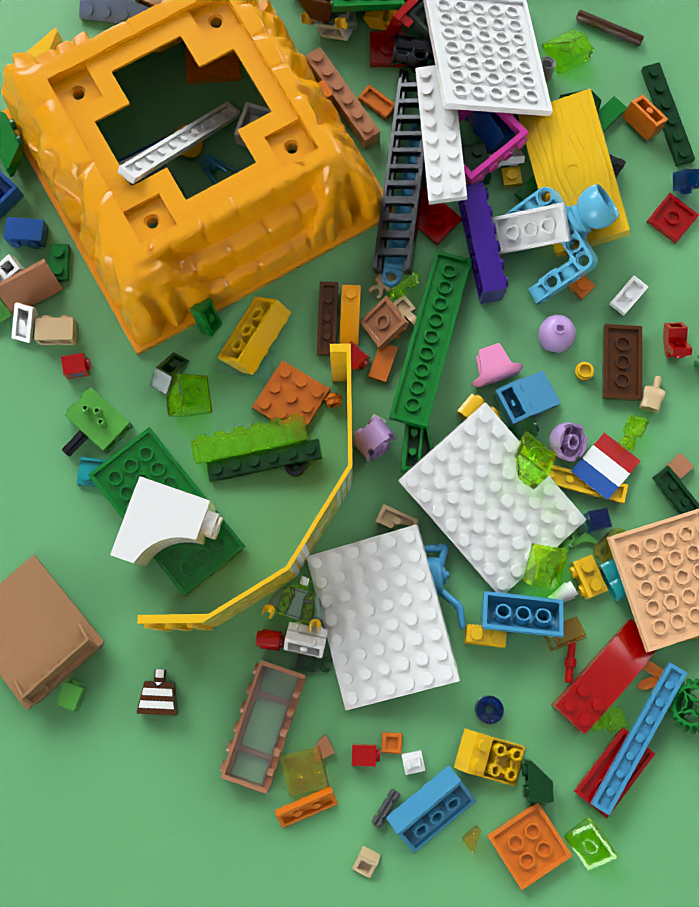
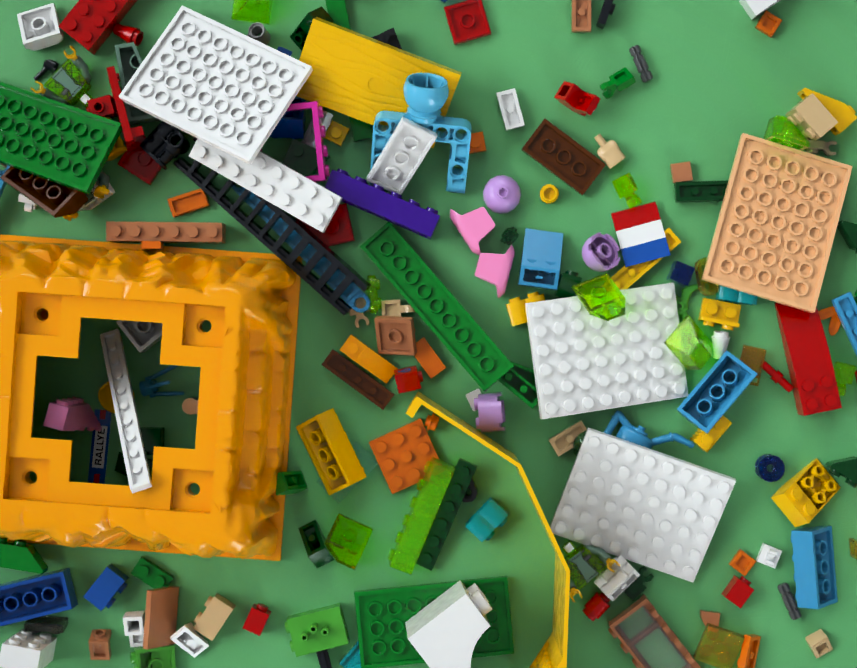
camera: 55 degrees left, 10 degrees up
none -> bright pink wedge [43,396,102,431]
none -> bright pink piece [450,207,495,255]
none -> teal brick [465,497,508,542]
none -> clear green plate [500,227,519,245]

